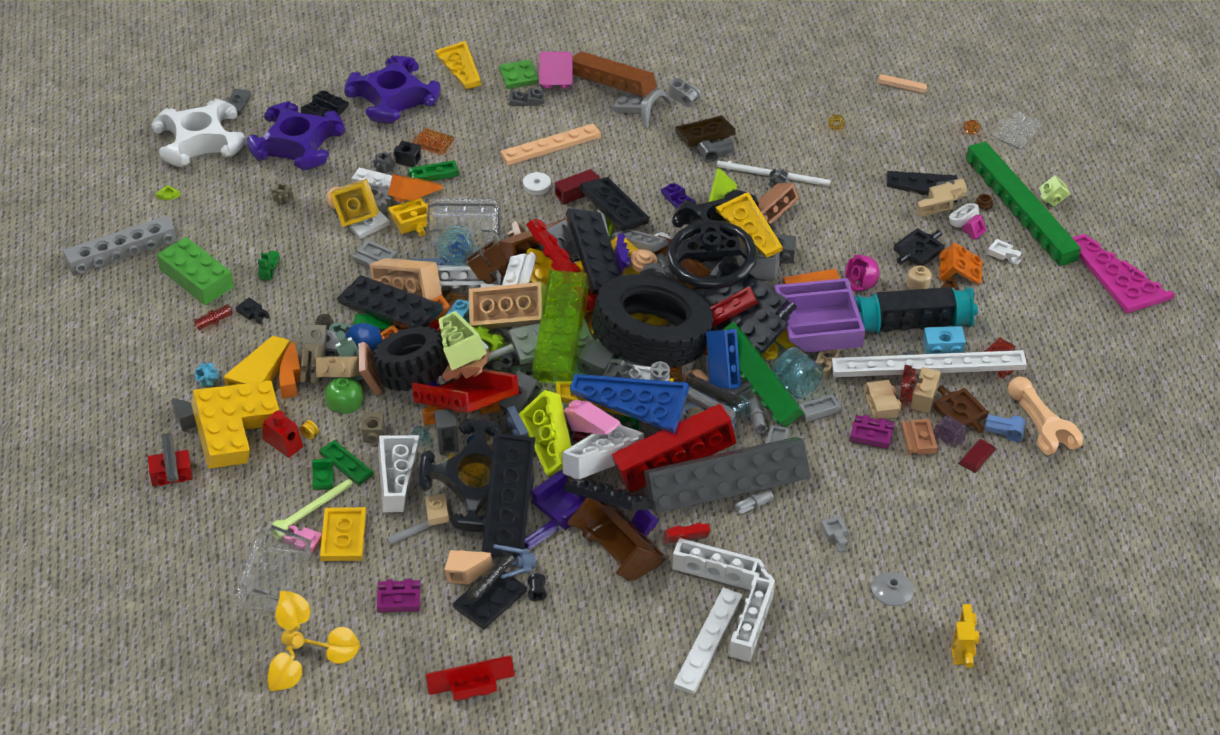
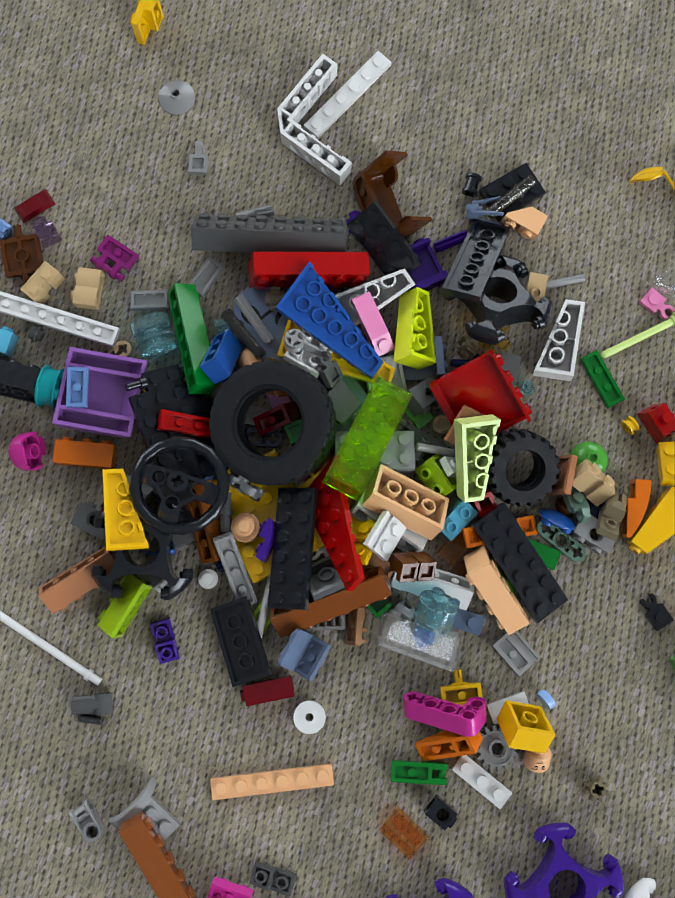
camera: 165 degrees left, 35 degrees up
green bar [258,251,280,281] -> none
green bracket [312,458,334,490] -> none
clear smoke plate [315,314,334,330] -> none
yellow plate [320,507,366,561] -> none
dark tan brick [362,412,385,443] -> none
dark grey gear [373,152,395,173] -> none
magenta plate [377,578,421,613] -> none
red bracket [425,656,515,701] -> none
red slope [663,523,710,544] -> none
dark brown plate [675,115,736,146] -> none
light grey pin [748,398,767,434] -> none
dark grey gear [767,168,789,188] -> none
clear red plate [899,365,916,404] -> none
nougat plate [901,419,938,455] -> none
none -> medium blue plate [66,367,89,408]
none -> sand blue bracket [278,628,331,682]
none -> dark pink beam [403,692,487,737]
none -> light blue tile [536,689,556,710]

